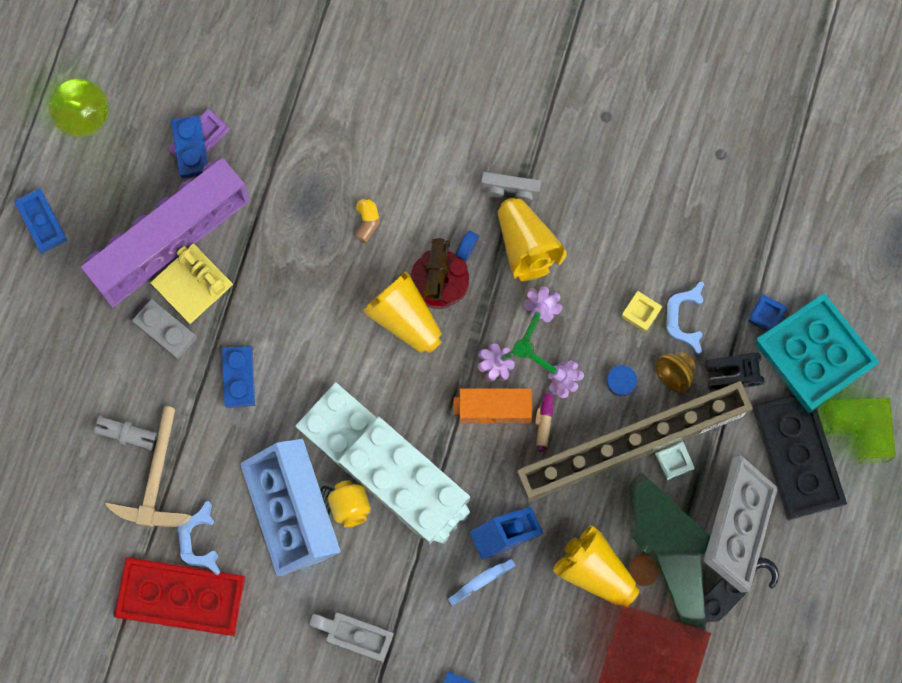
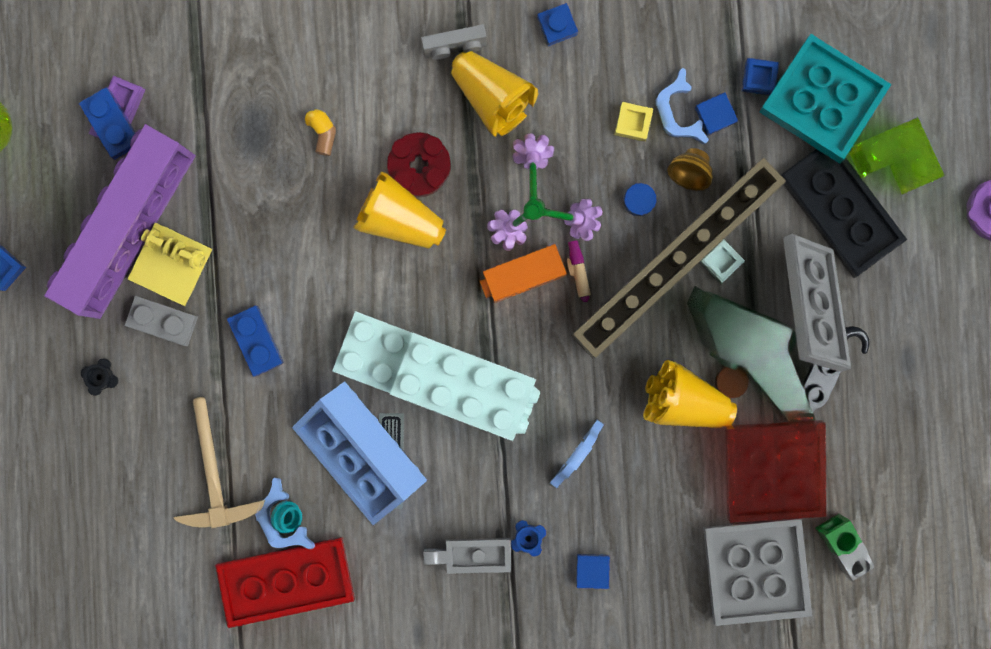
camera: 20 degrees left, 10 degrees up
light grey pin [94,416,158,451] -> none
yellow head [328,480,371,528] -> none
dark brown pin [424,238,450,300] -> none
blue tile [456,231,479,261] -> none
blue slope [470,507,544,560] -> none
black piece [705,353,765,390] -> none
none -> black plate [81,359,119,396]
none -> teal plate [271,501,302,533]
none -> blue plate [511,520,546,557]
none -> blue plate [537,3,578,46]
none -> blue tile [695,93,738,136]

